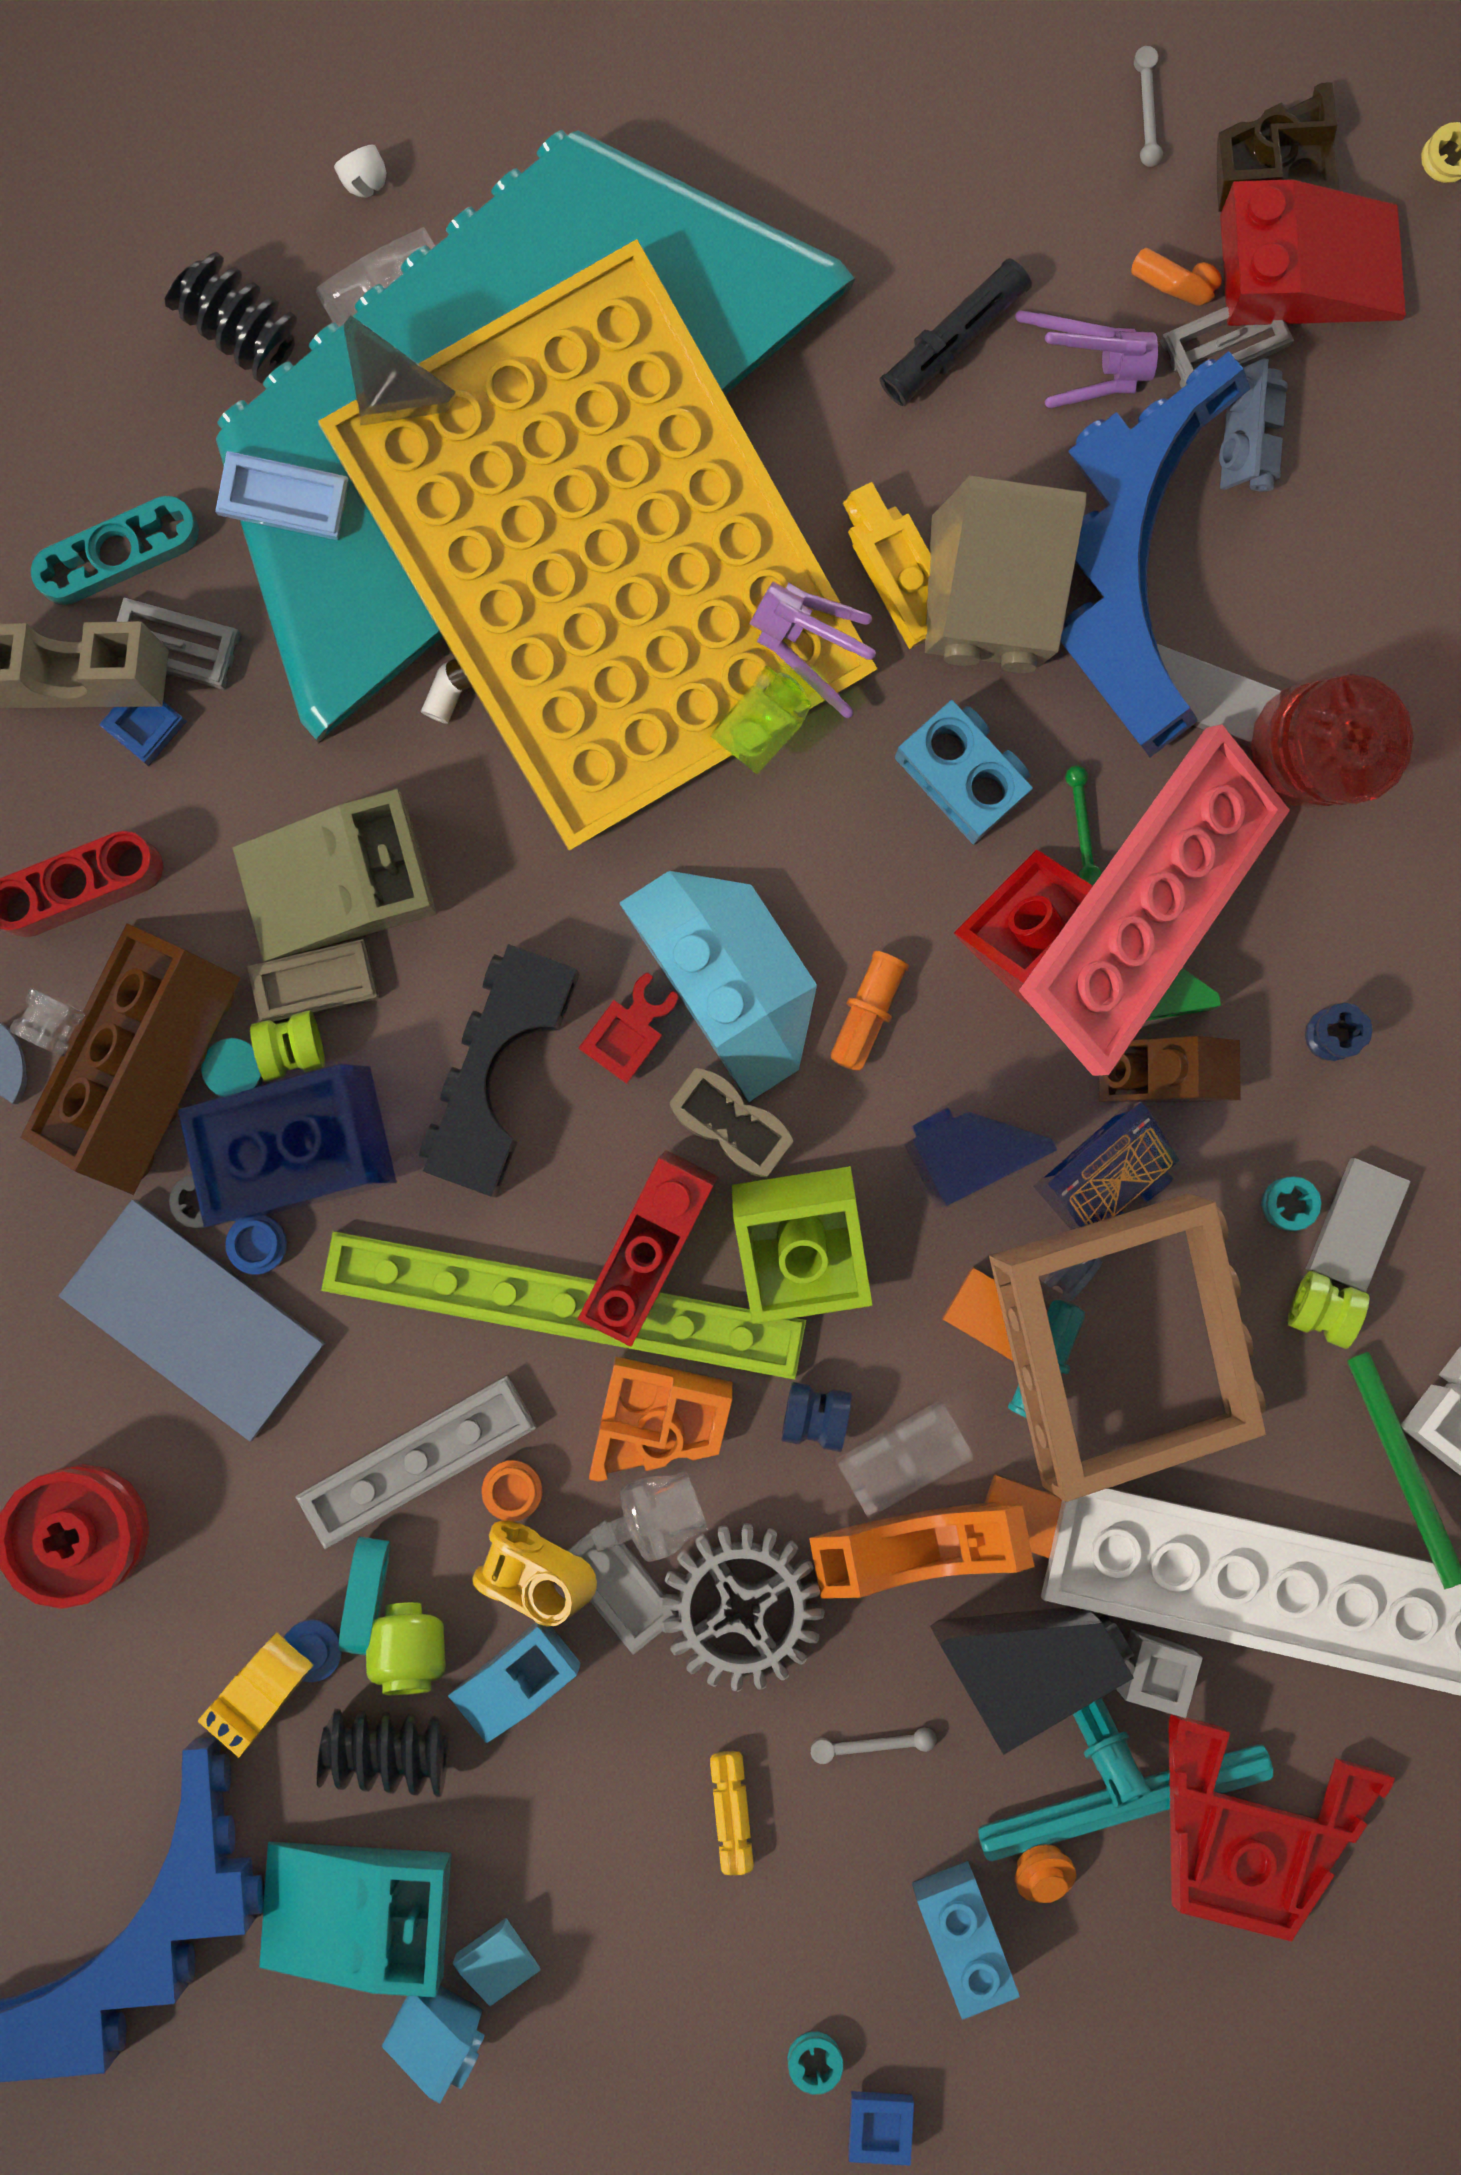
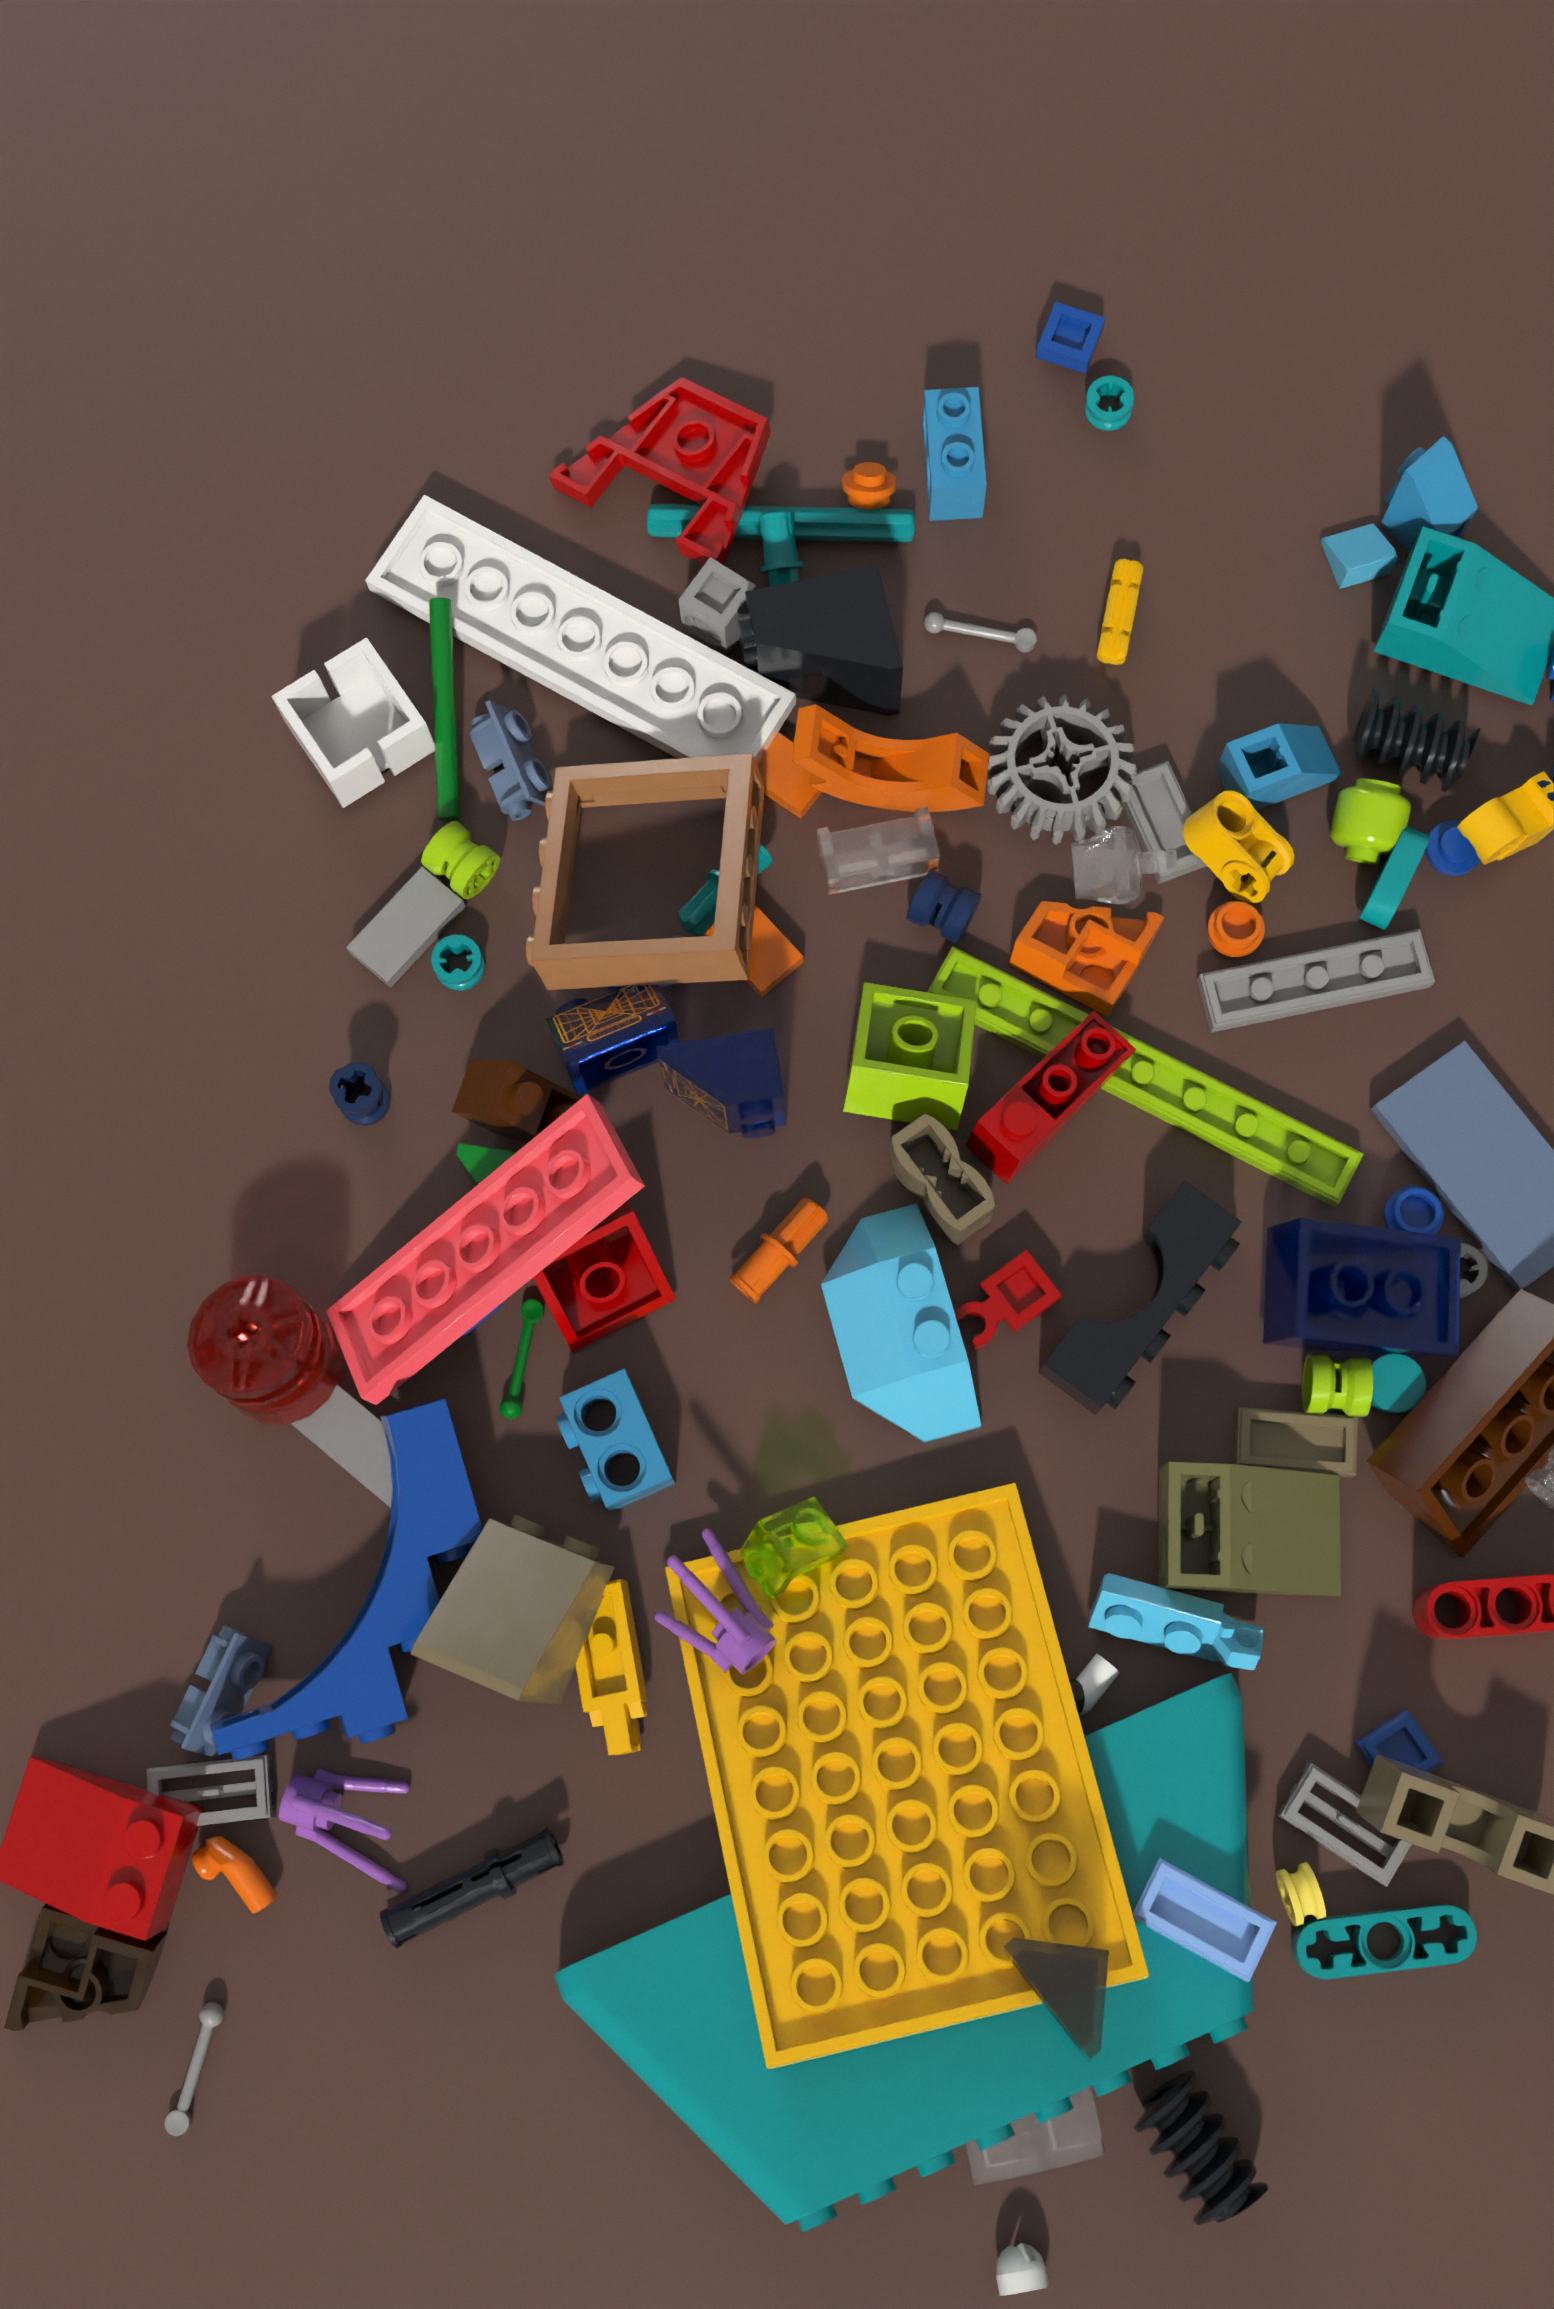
camera: 155 degrees left, 10 degrees down
none -> sand blue hinge [469,700,552,821]
none -> medium azure hinge [1088,1573,1264,1670]
none -> light yellow bush [1276,1862,1326,1926]

